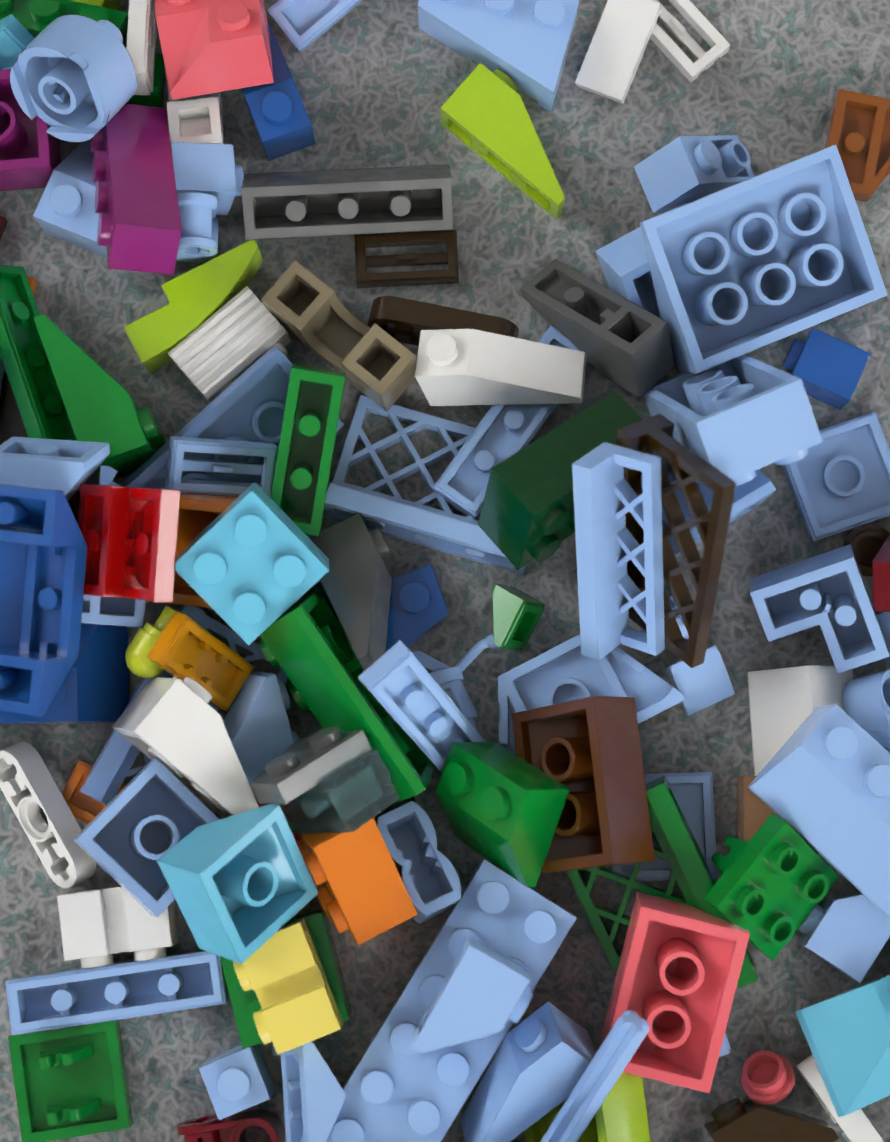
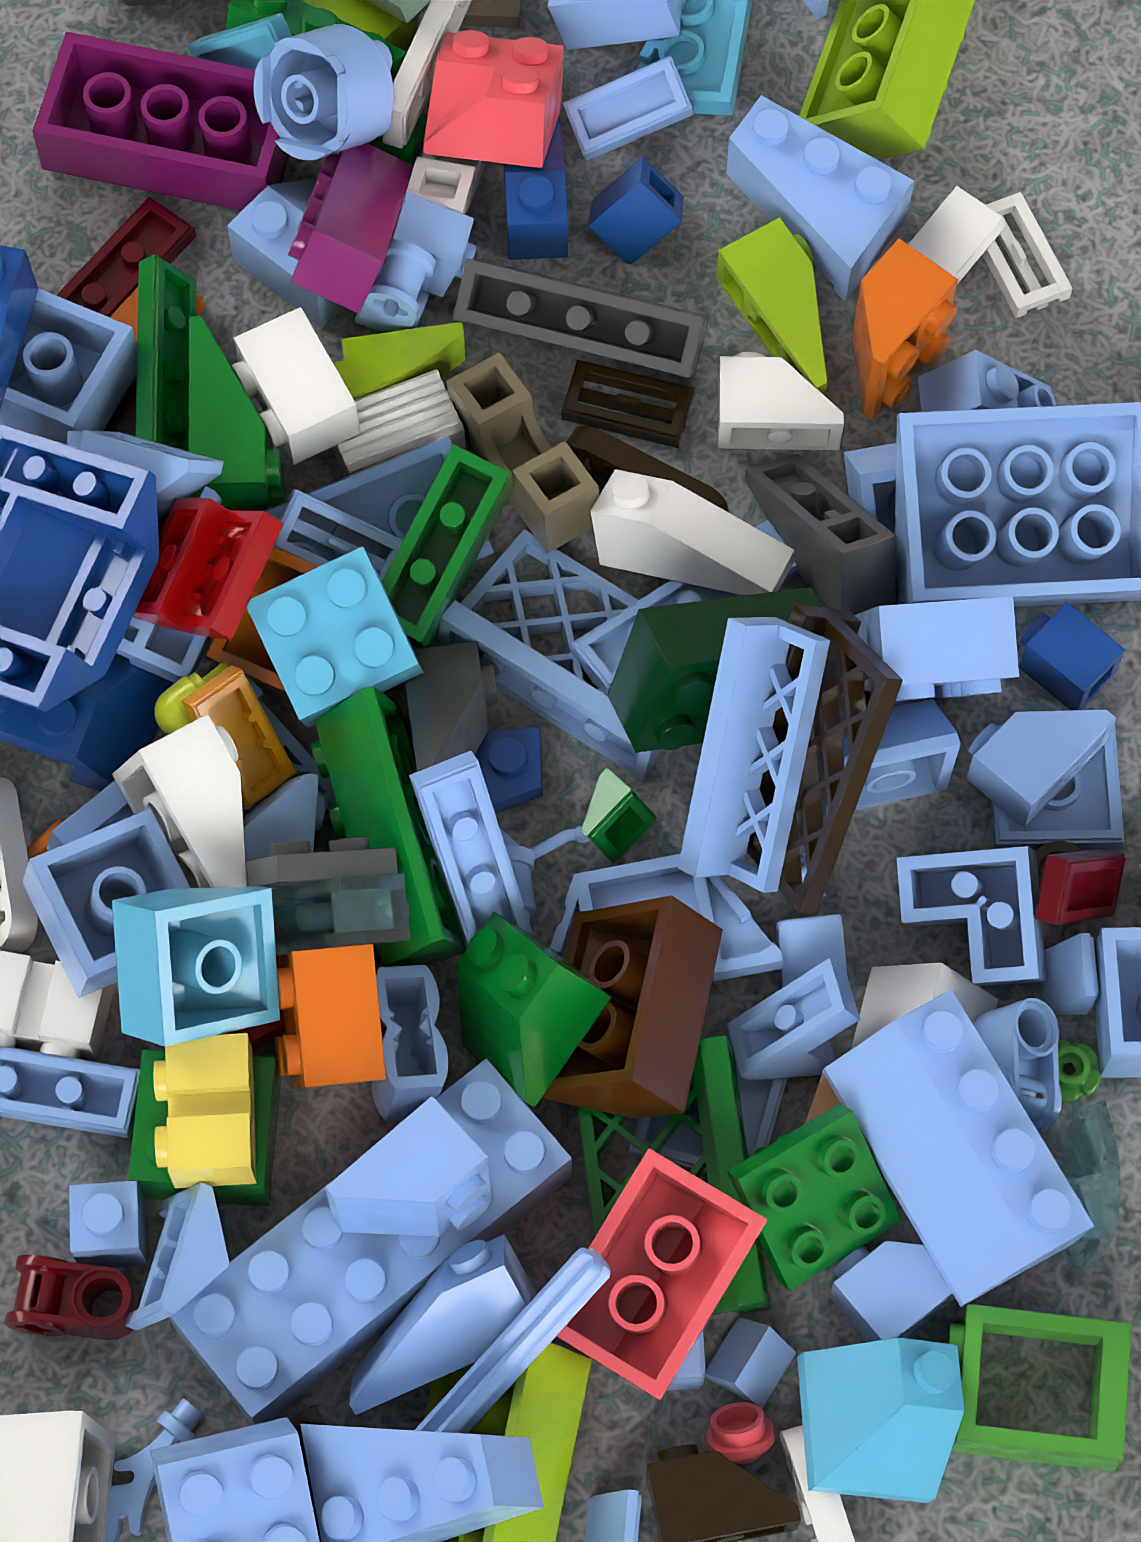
camera: 15 degrees right, 15 degrees down
none -> white brick [230,307,360,465]
none -> blue panel [588,156,684,264]
none -> light blue slope [705,1317,796,1409]
none -> white slope [718,352,844,450]
none -> light blue slope [727,958,860,1081]
none -> orange slope [852,238,958,420]
none -> light blue slope [966,710,1116,828]

